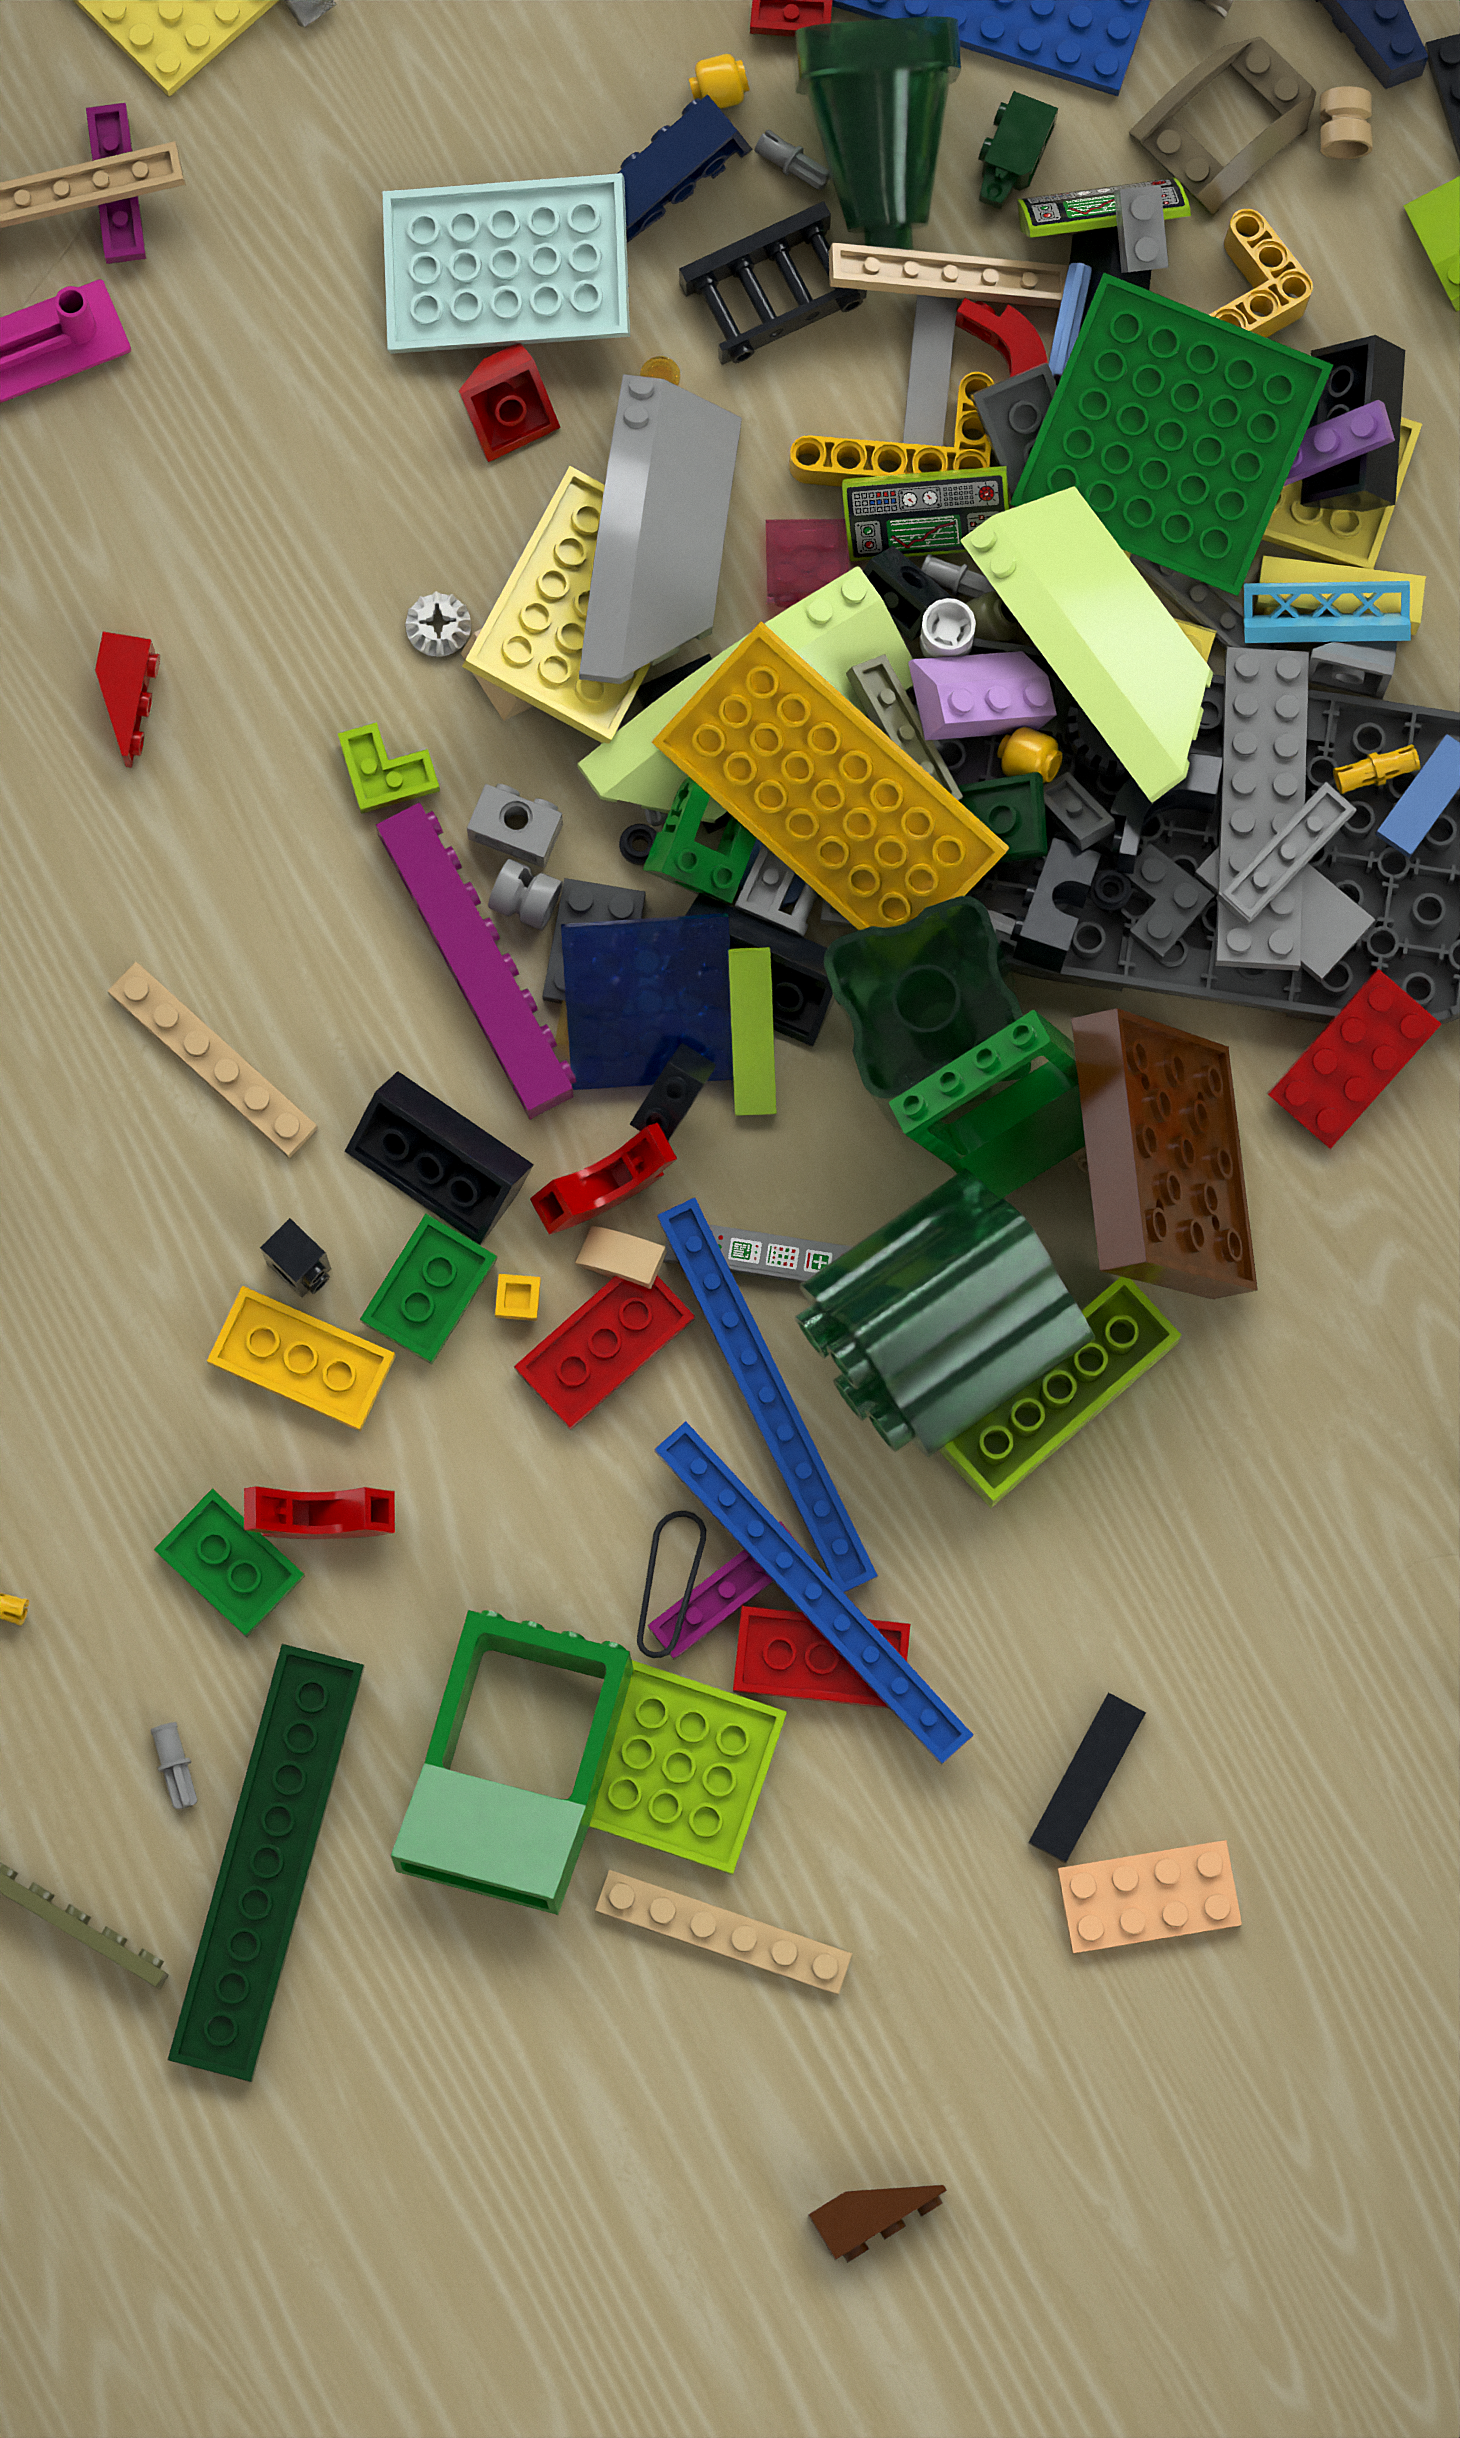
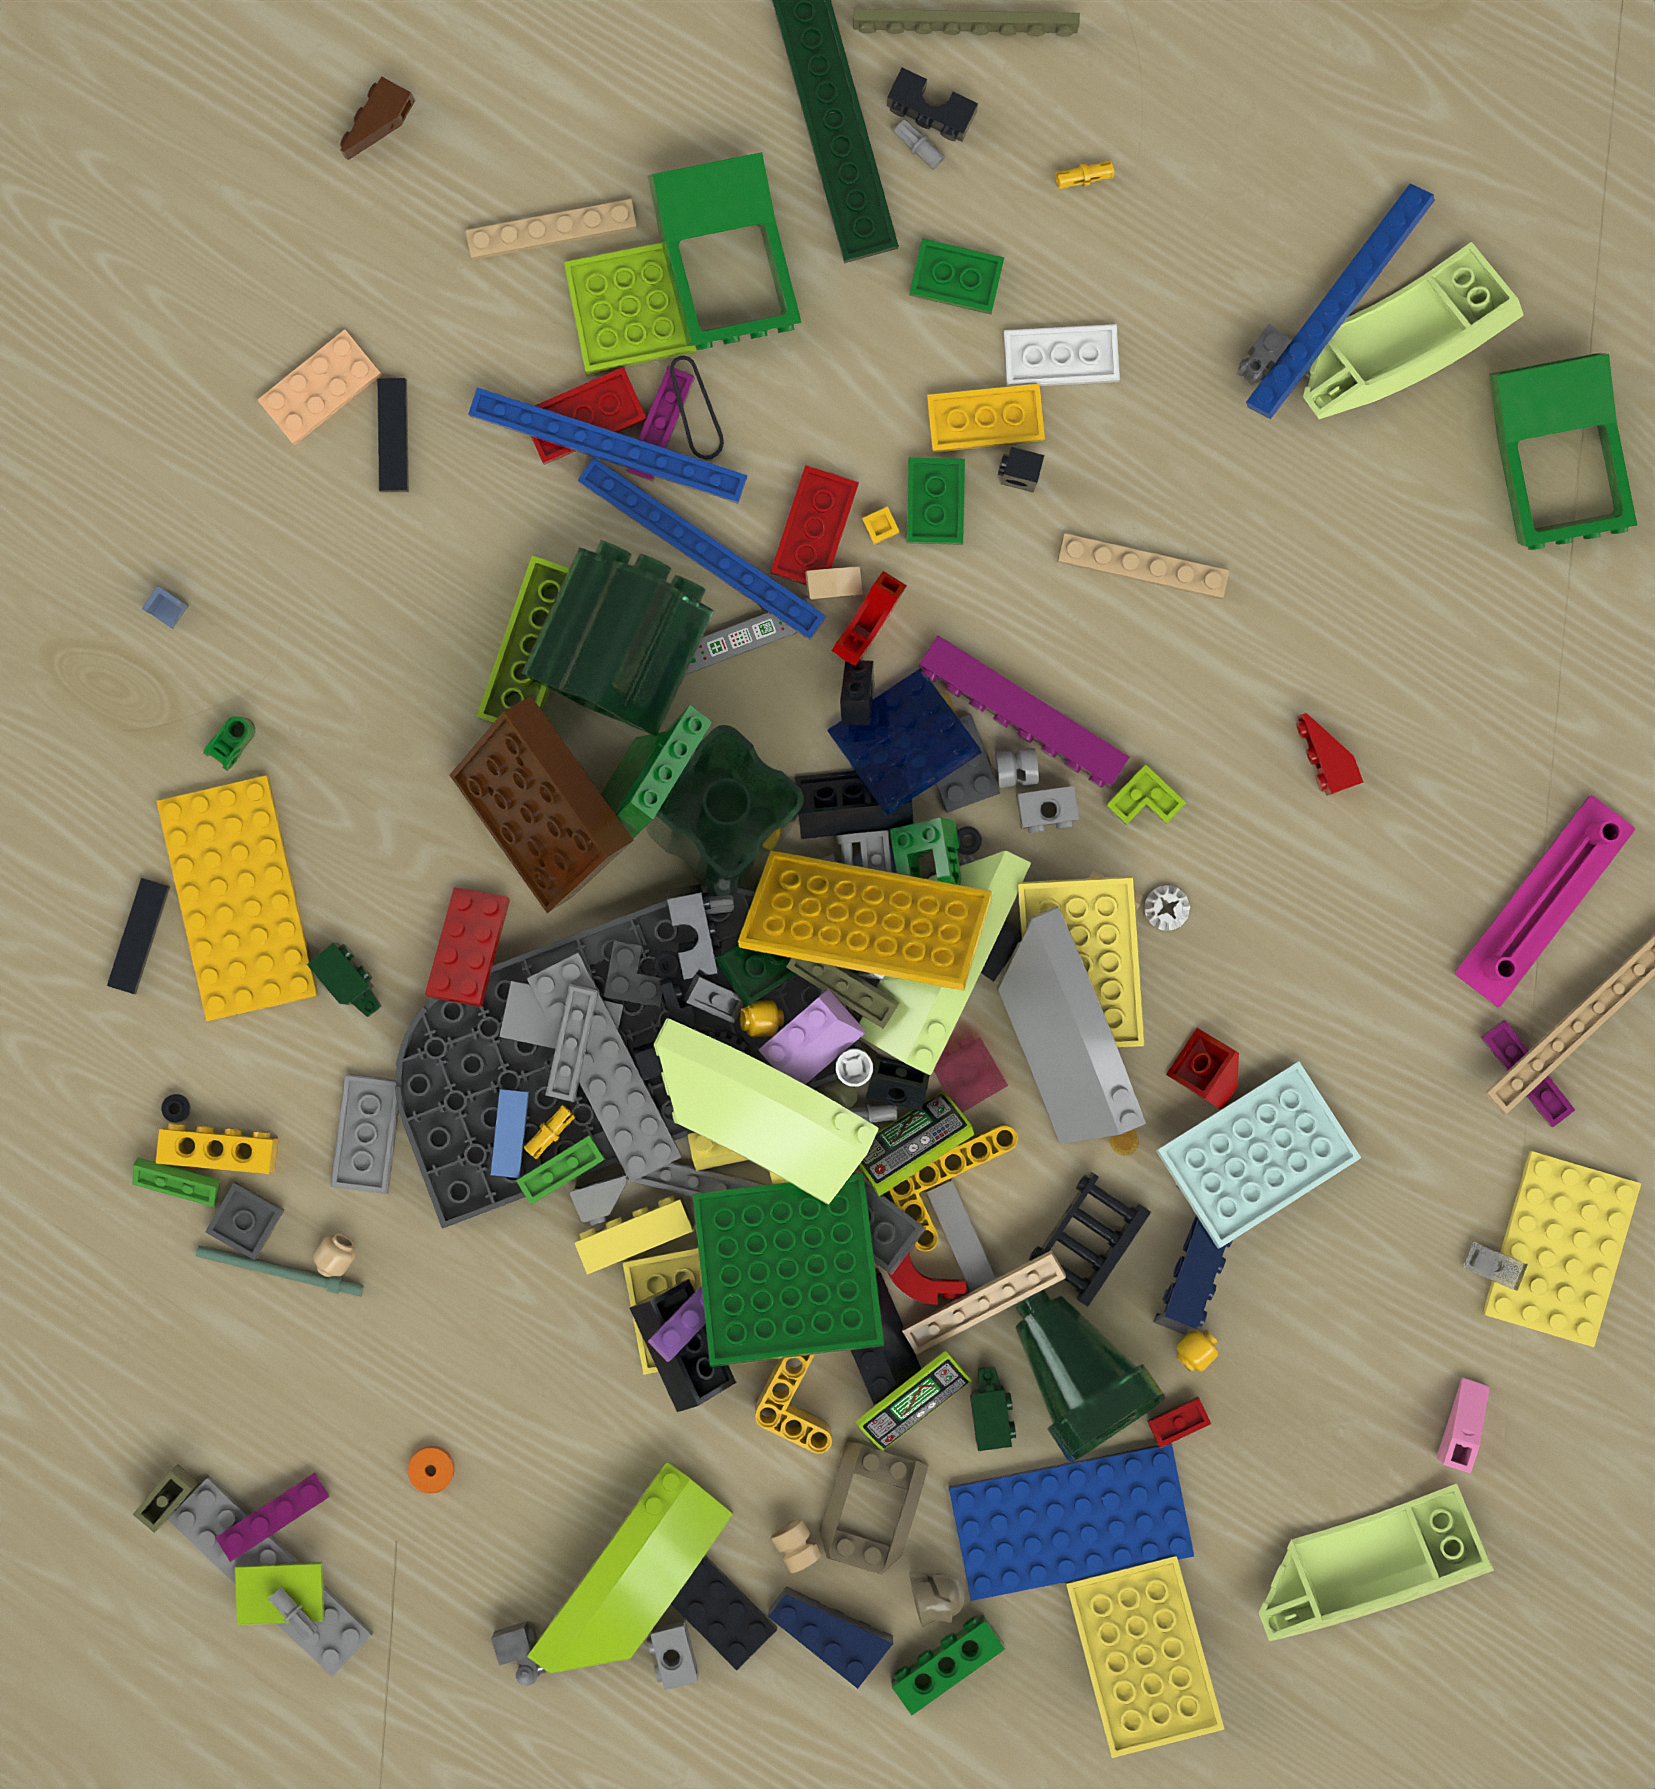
camera: 150 degrees right, 10 degrees up
red arch [244,1486,395,1539] -> none
black slope [345,1071,534,1245] -> none
lime tile [728,947,777,1116] -> none
light grey axle [755,129,832,190] -> none
light blue axle [1048,263,1092,381] -> none
light grey brick [1114,185,1169,273] -> none
medium azure fence [1244,581,1411,643] -> none
none -> bright green plate [516,1135,605,1205]
none -> black arch [887,67,978,142]
none -> white tile [1004,324,1120,387]

